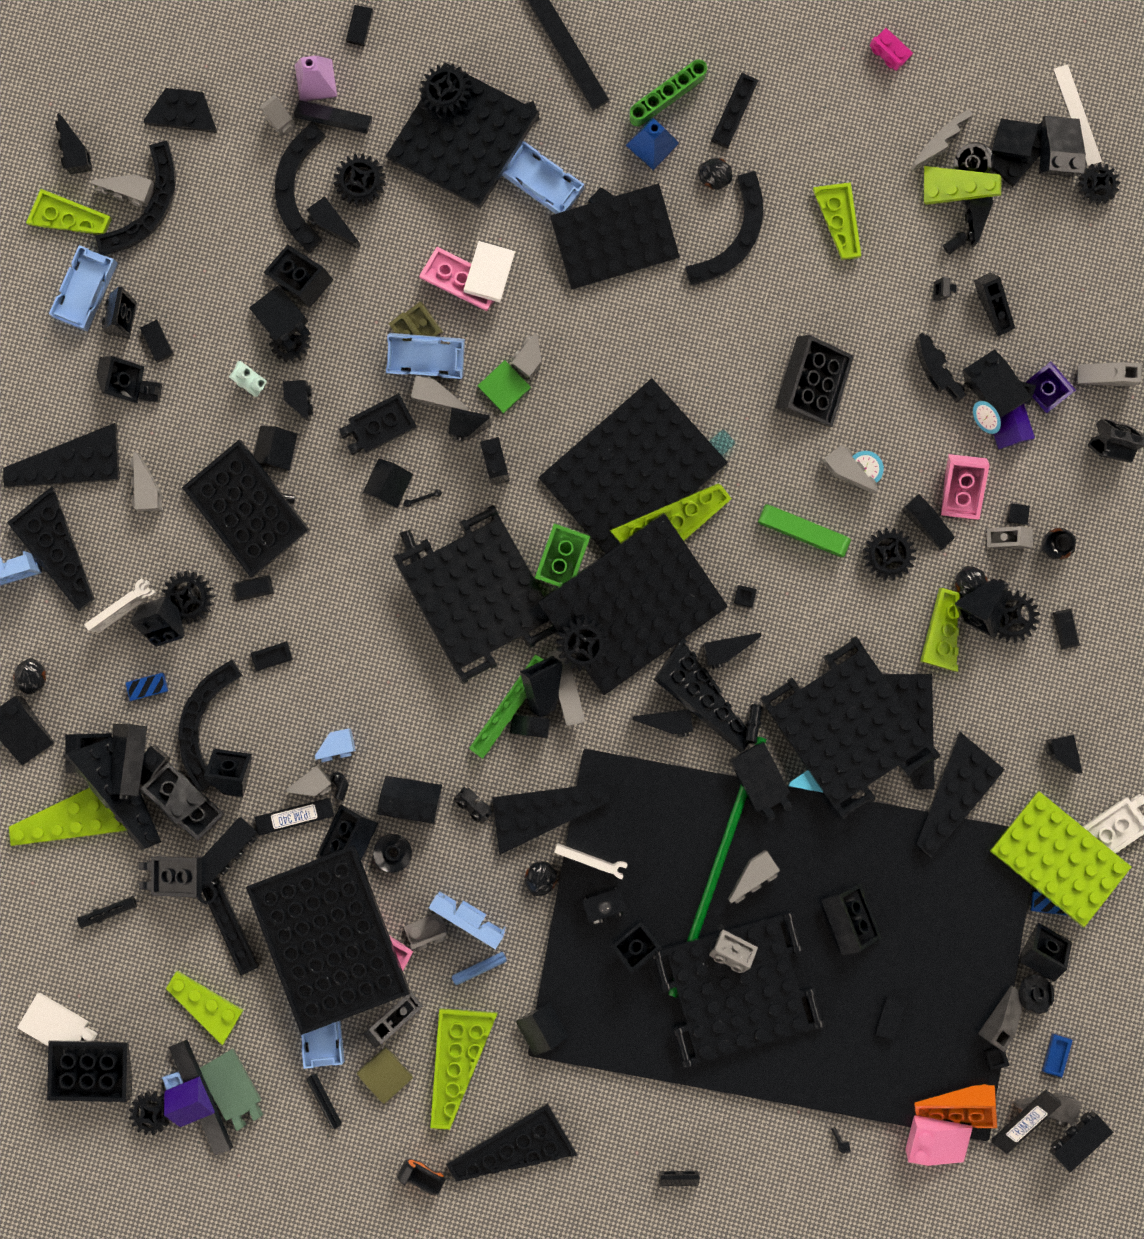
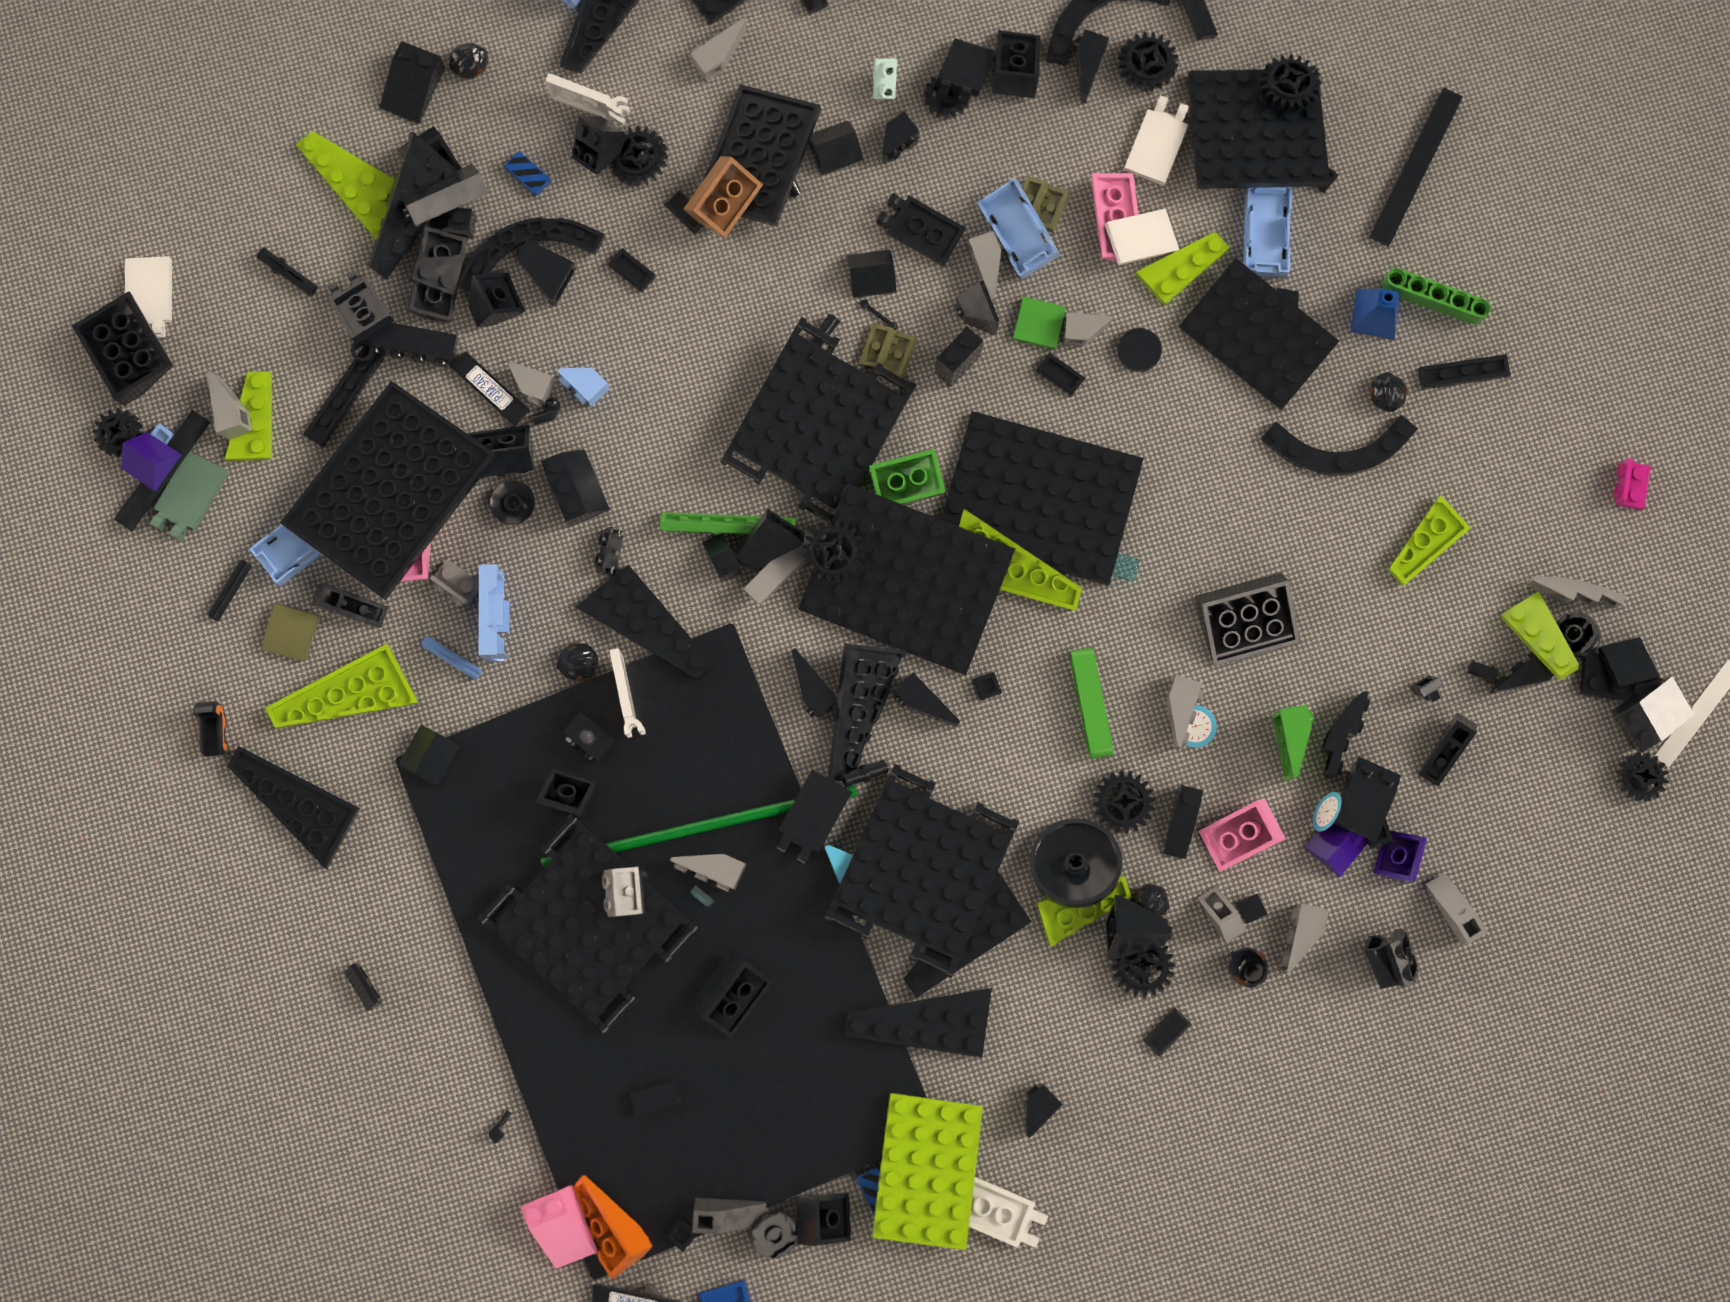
camera: 55 degrees right, 5 degrees down
none -> light grey slope [207,371,252,439]
none -> black slope [516,239,576,307]
none -> medium nougat slope [683,156,763,238]
none -> clear light blue tile [690,885,714,907]
none -> olive slope [859,323,918,379]
none -> black dish [1030,819,1122,908]
none -> black tile [1036,352,1085,397]
none -> black tile [1118,328,1162,372]
none -> white tile [1124,95,1189,186]
none -> lime wing [1135,232,1230,306]
none -> bright green slope [1271,705,1314,782]
none -> light grey slope [1281,903,1329,972]

